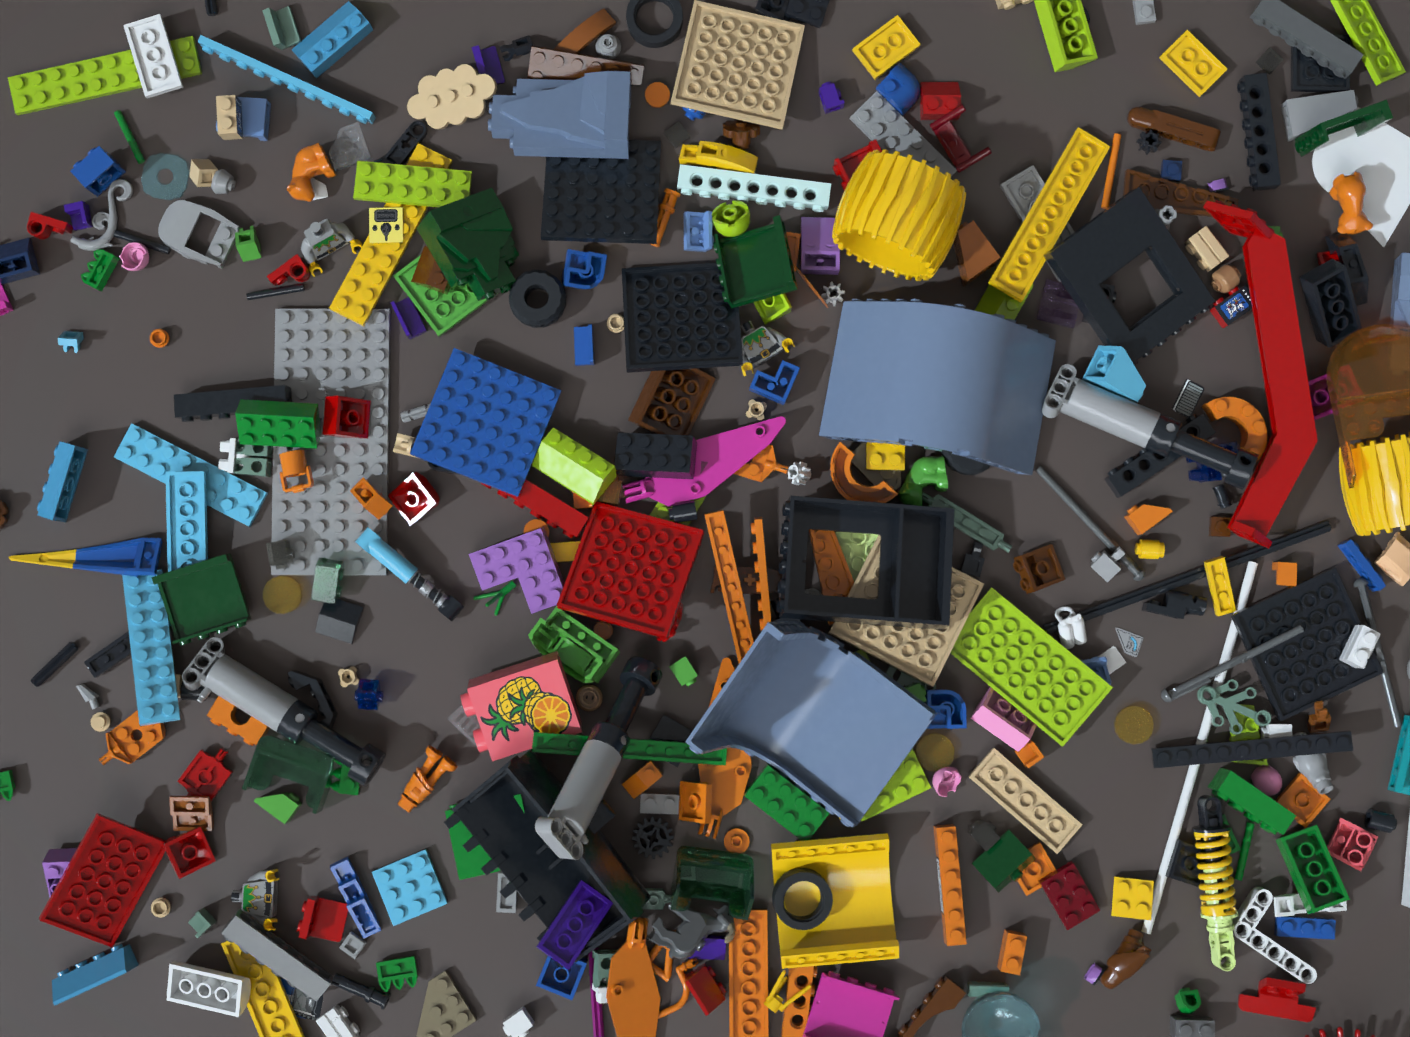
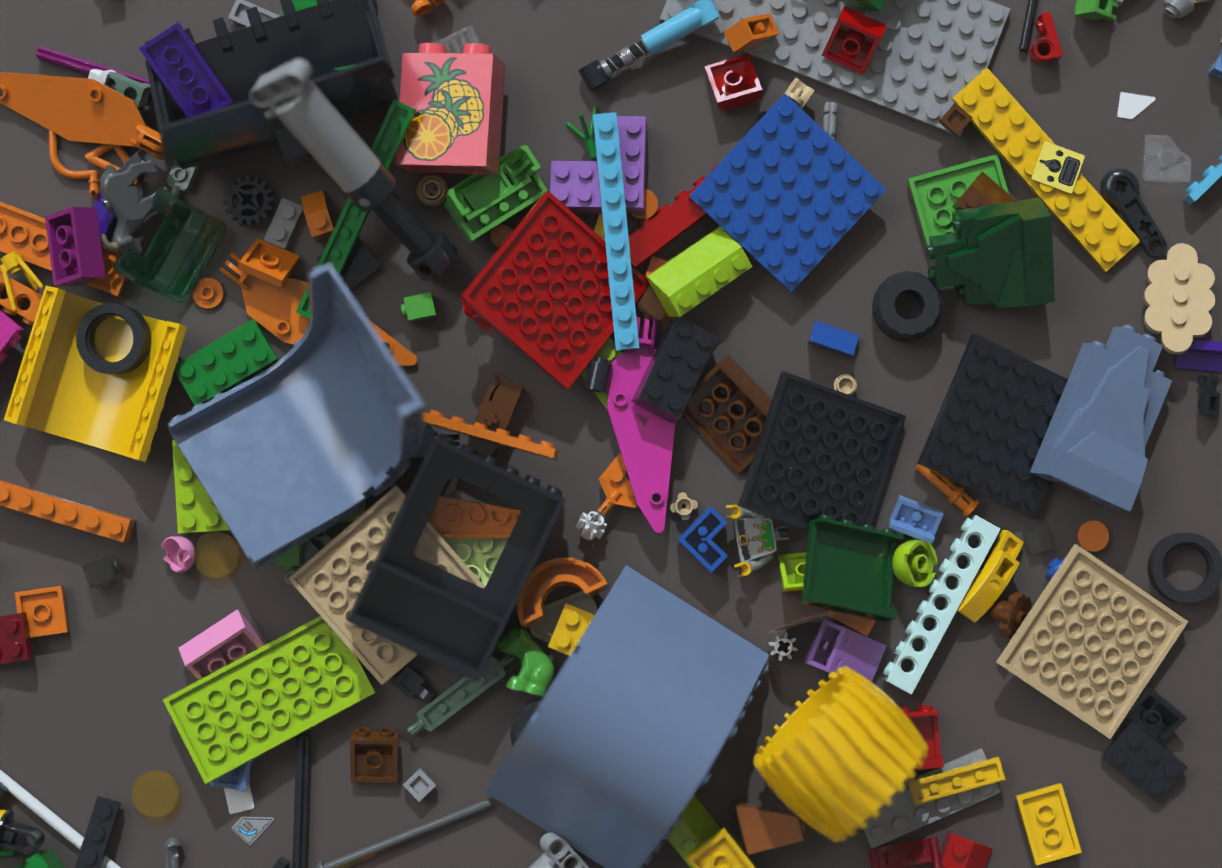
camera: 110 degrees right, 0 degrees up
orange animal [287,142,336,202] -> none
light grey torso [301,219,362,277] -> none
lime plate [353,161,472,207] -> none
dark purple panel [390,297,427,340] -> none
wing [527,45,644,85] -> none
blue brick [536,956,588,1000] -> none
dark orange slope [554,8,616,53] -> none
blue brick [562,249,607,289] -> none
light grey cone [596,34,621,59] -> none
red slope [685,963,727,1016] -> none
orange plate [704,510,754,663] -> none
dark purple brick [819,81,845,114] -> none
blue brick [876,63,921,116] -> none
blue brick [924,690,967,729] -> none
tan plate [968,748,1082,854] -> none
dark green container [972,830,1035,893] -> none
orange panel [1014,740,1044,768] -> none
white piece [1055,606,1087,649] -> none
light grey brick [1091,546,1125,583] -> none
none -> magenta brick [45,207,105,286]
none -> light grey plate [403,768,437,802]
none -> medium azure plate [593,112,639,350]
none -> yellow tile [907,757,1006,806]
none -> reddish brown plate [939,103,973,137]

